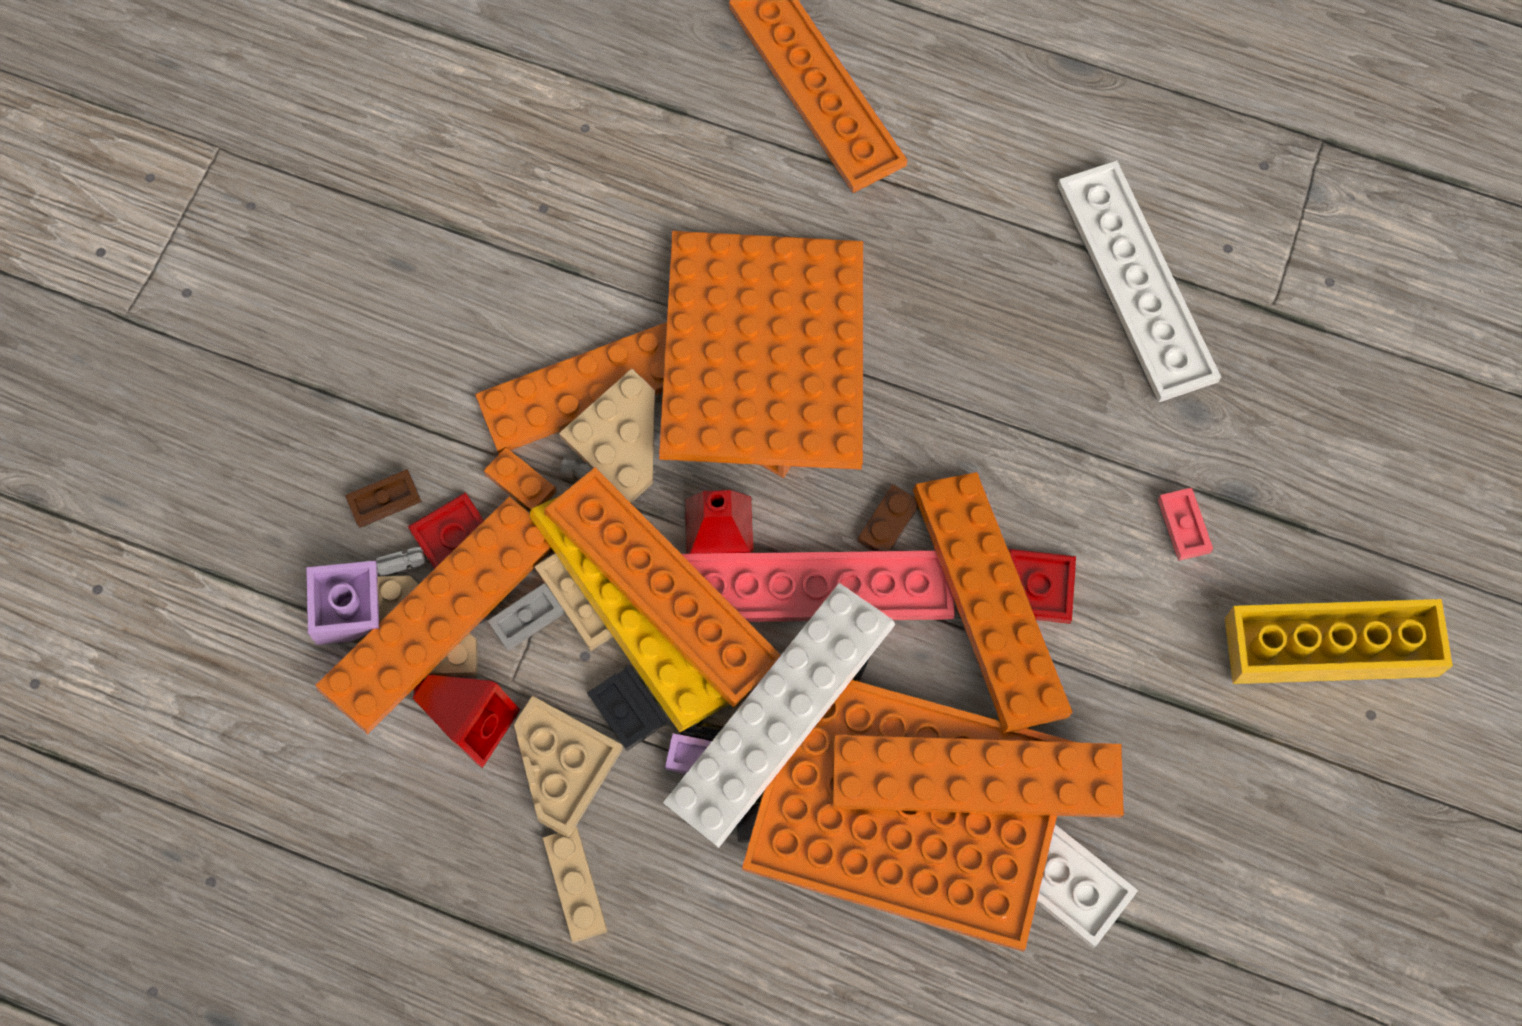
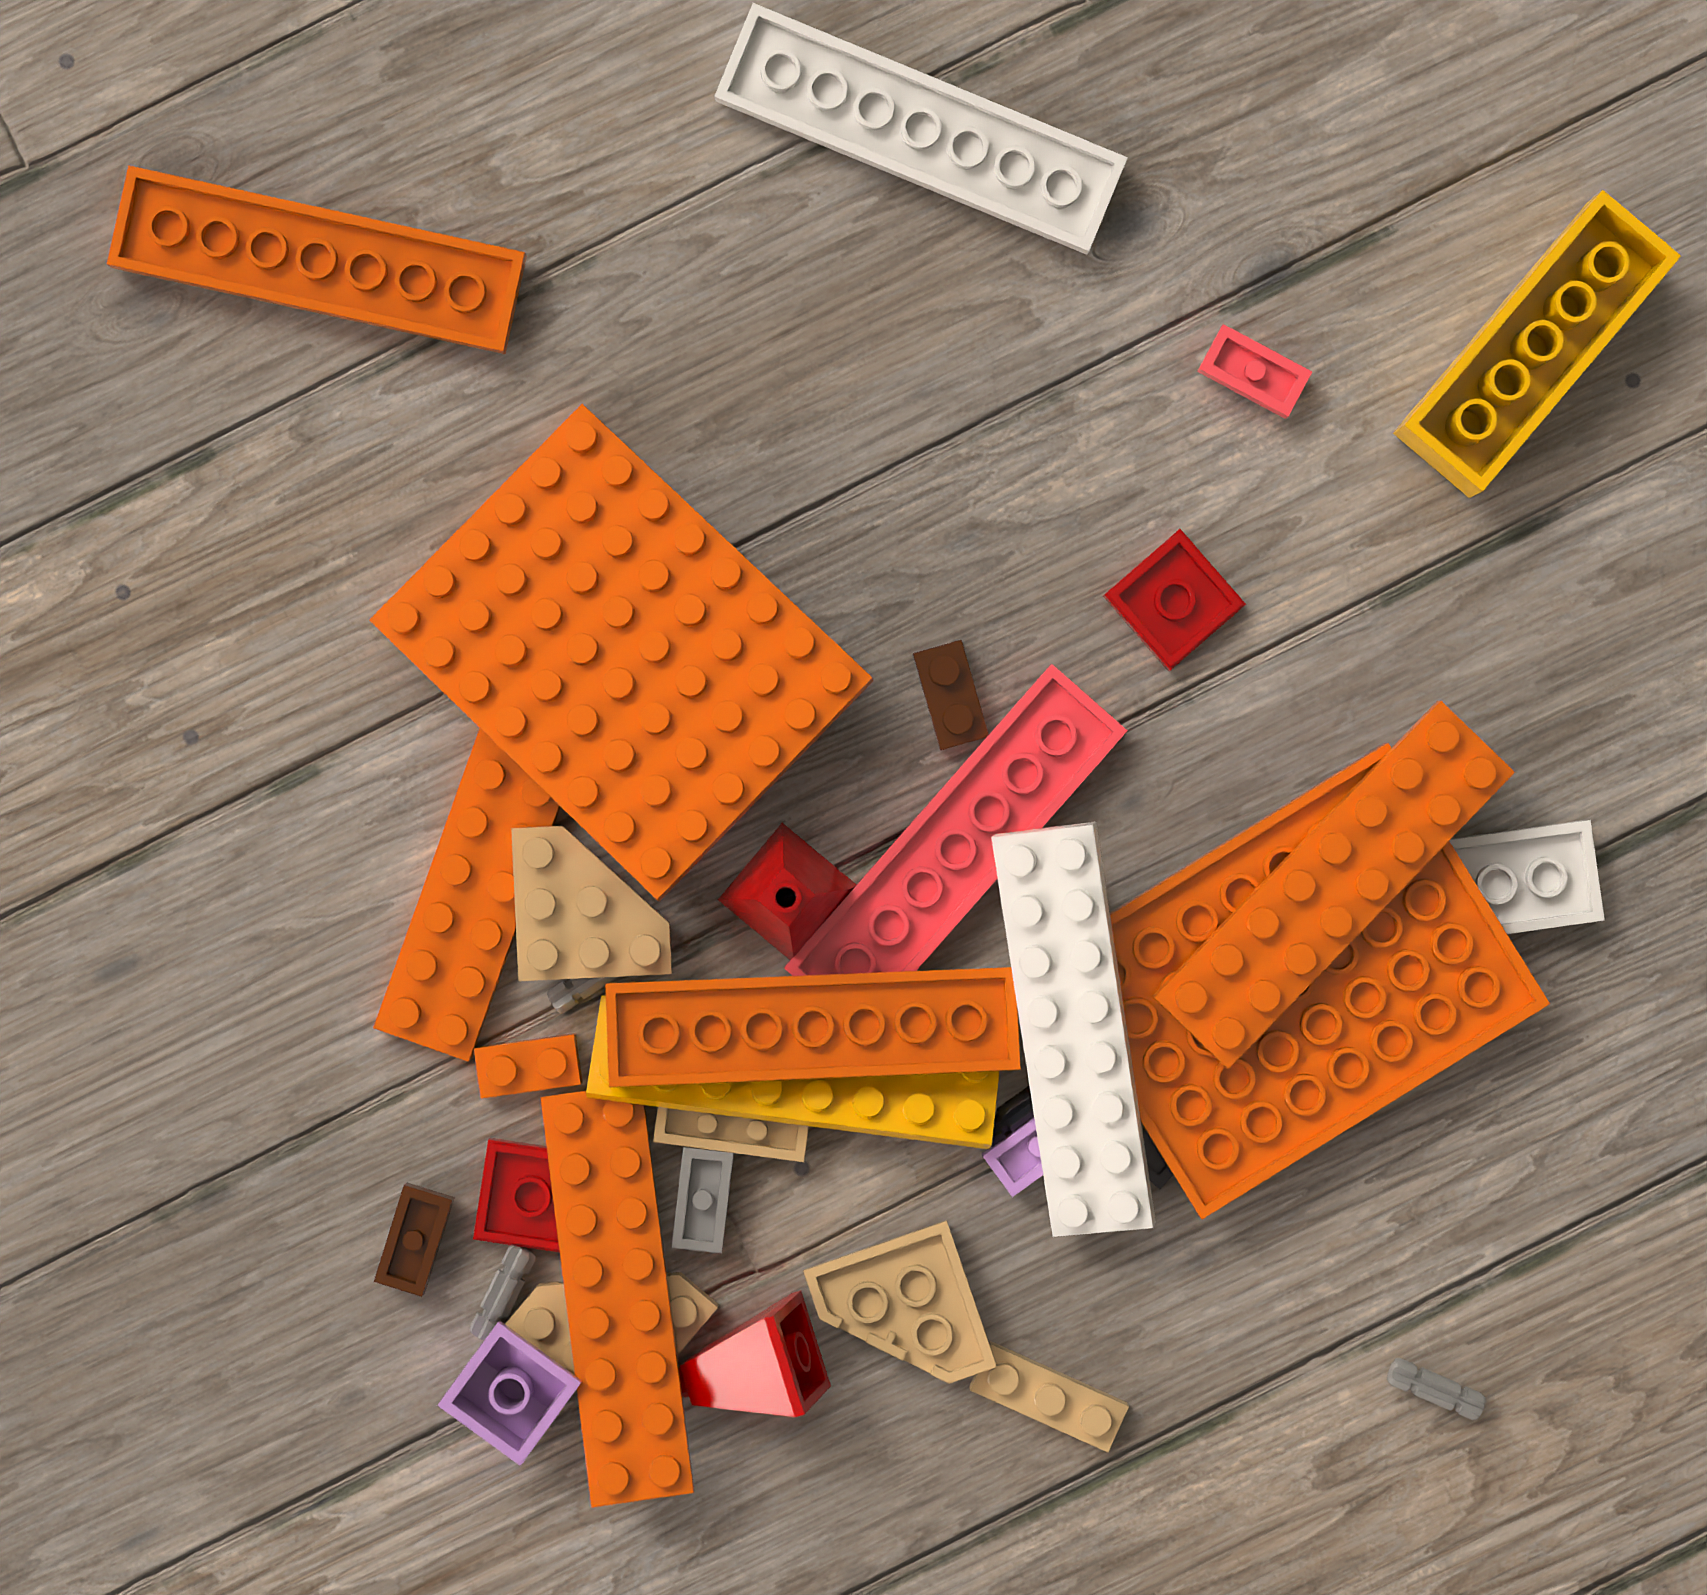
camera: 45 degrees left, 20 degrees up
black plate [587,665,668,751] -> none
orange plate [913,472,1073,733] -> none

